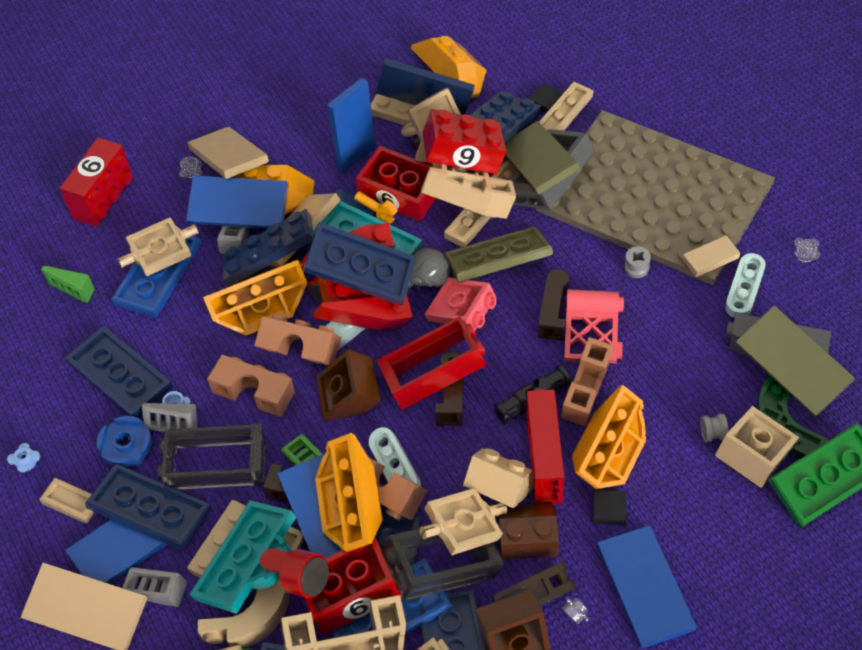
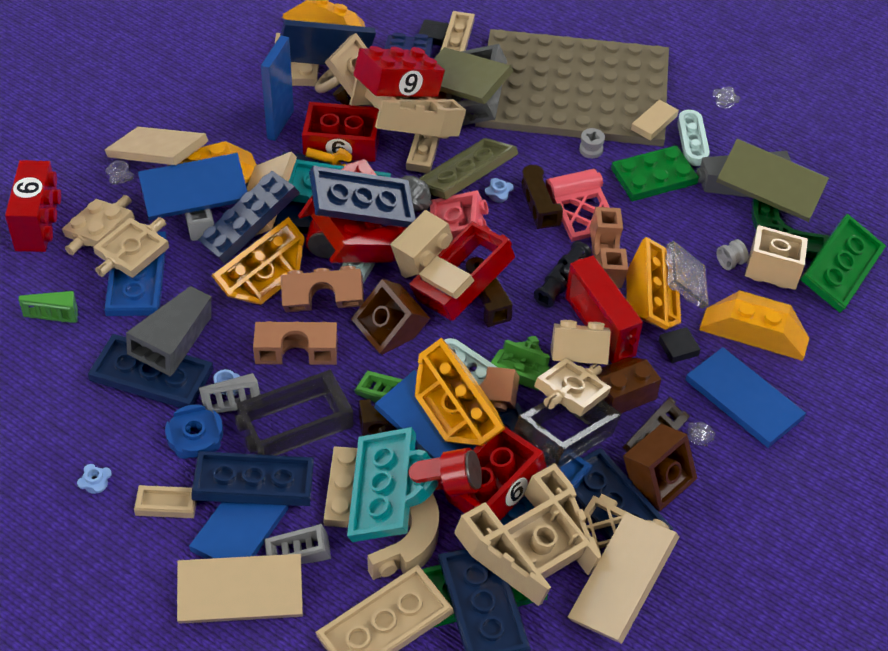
camera: 30 degrees left, 5 degrees down
none -> tan plate [62,195,135,255]
none -> dark grey slope [126,286,212,376]
none -> tan slope [390,210,453,278]
none -> tan tile [419,256,474,299]
none -> light blue plate [485,178,513,202]
none -> bright green slope [491,336,550,391]
none -> green plate [611,145,699,201]
none -> clear tile [665,241,709,309]
none -> light orange wedge [699,290,809,361]

